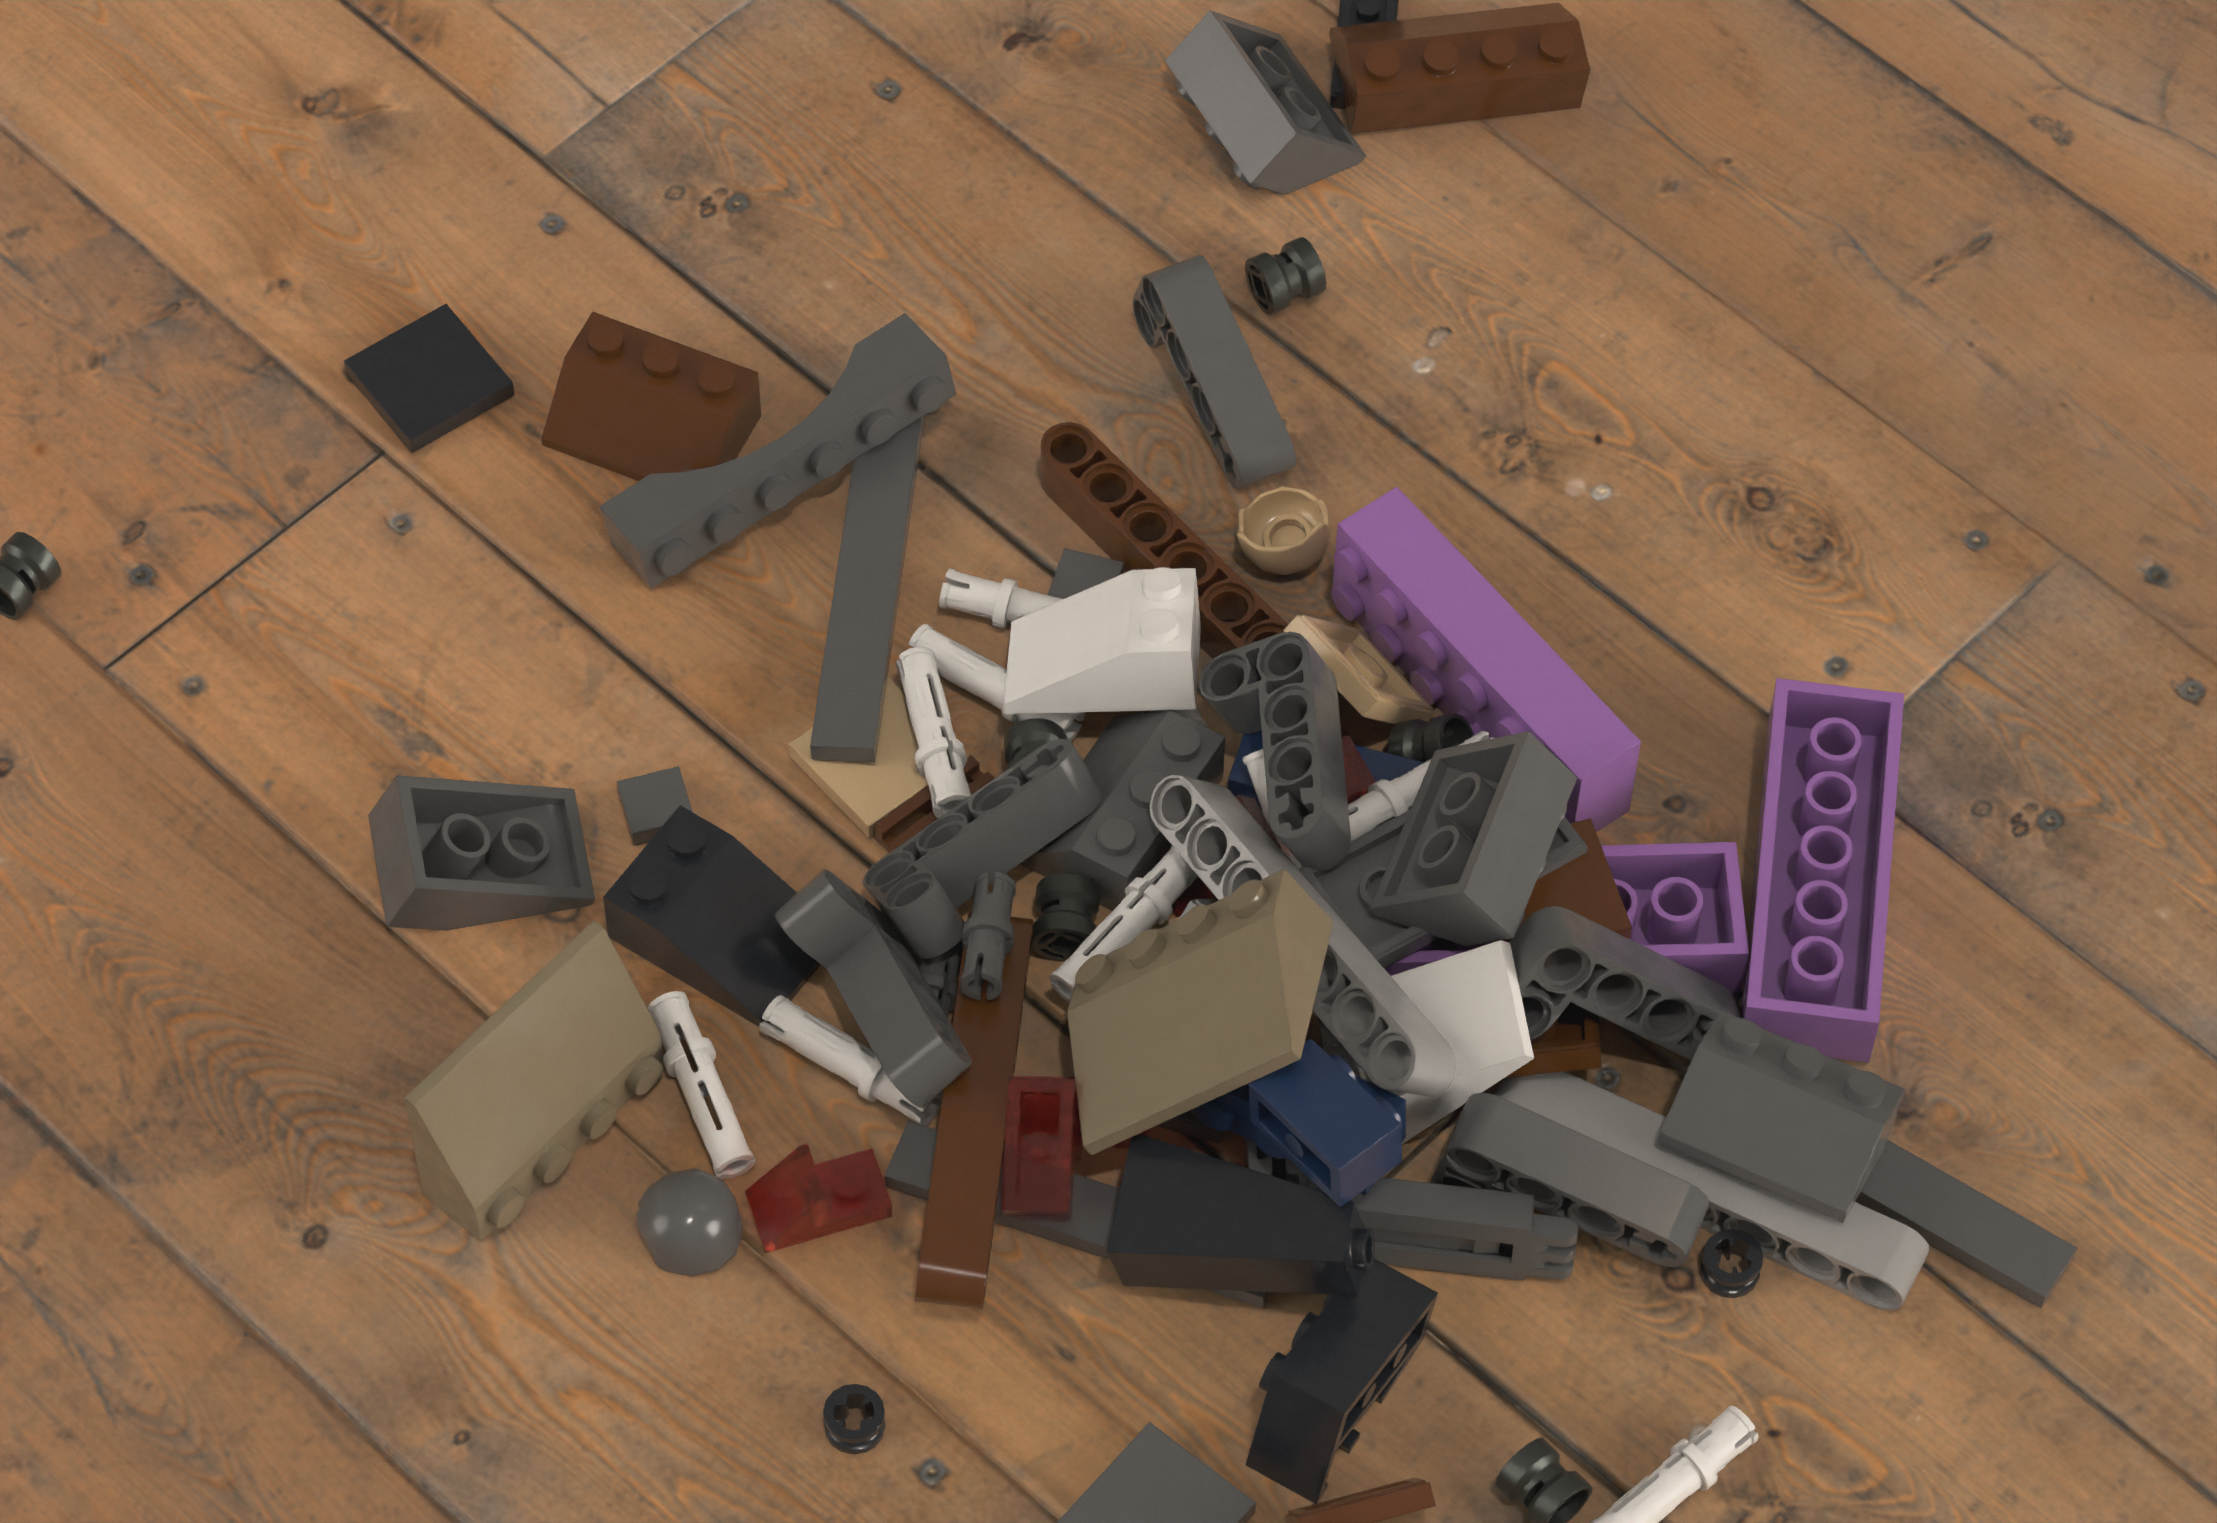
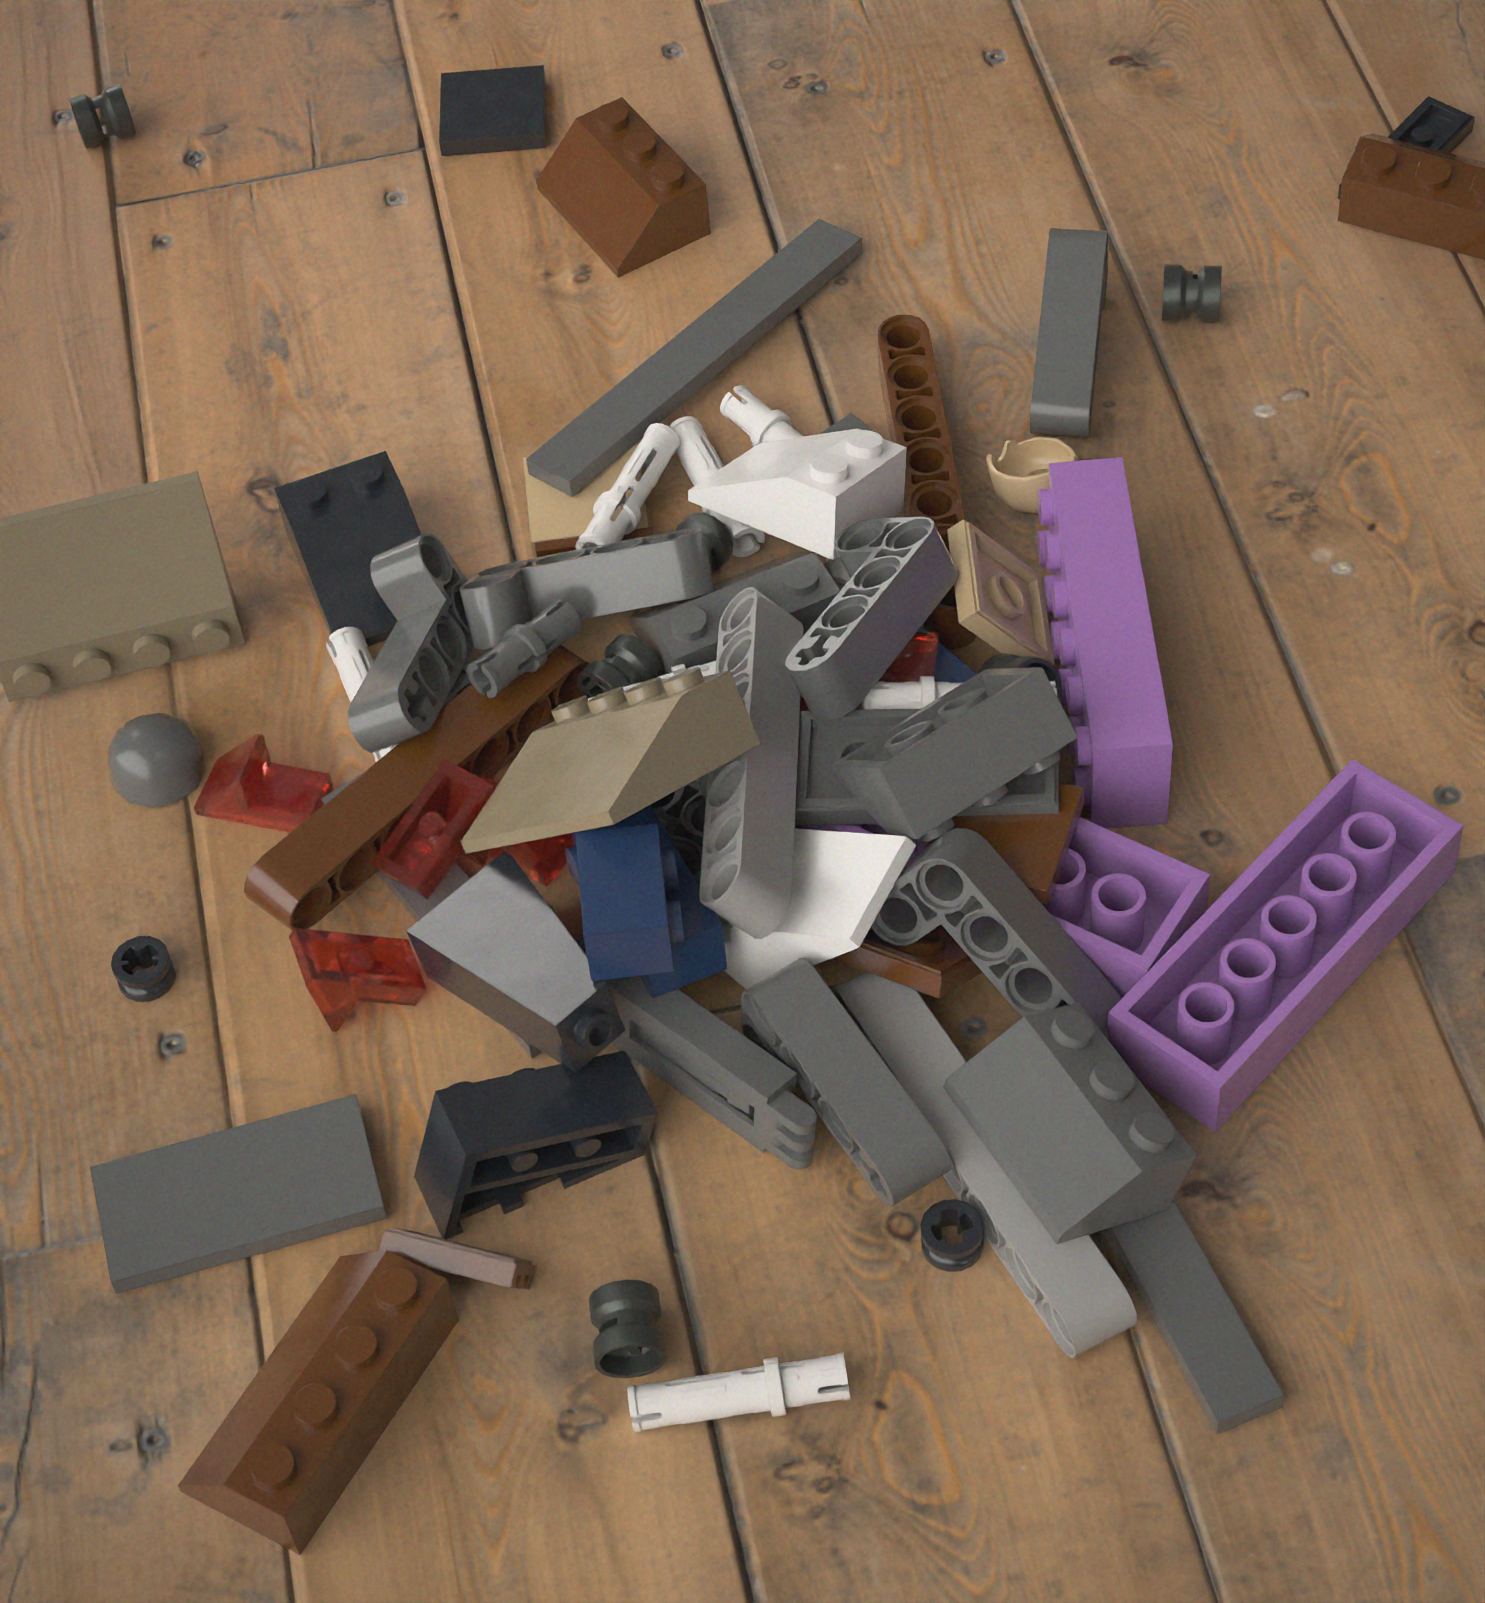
camera: 40 degrees right, 5 degrees down
dark grey slope [368,775,595,931] -> none
dark grey arch [599,313,956,589] -> none
dark grey tile [617,766,693,845] -> none
white pin [647,991,756,1179] -> none
dark grey slope [1165,10,1366,195] -> none
none -> clear red slope [289,928,427,1032]

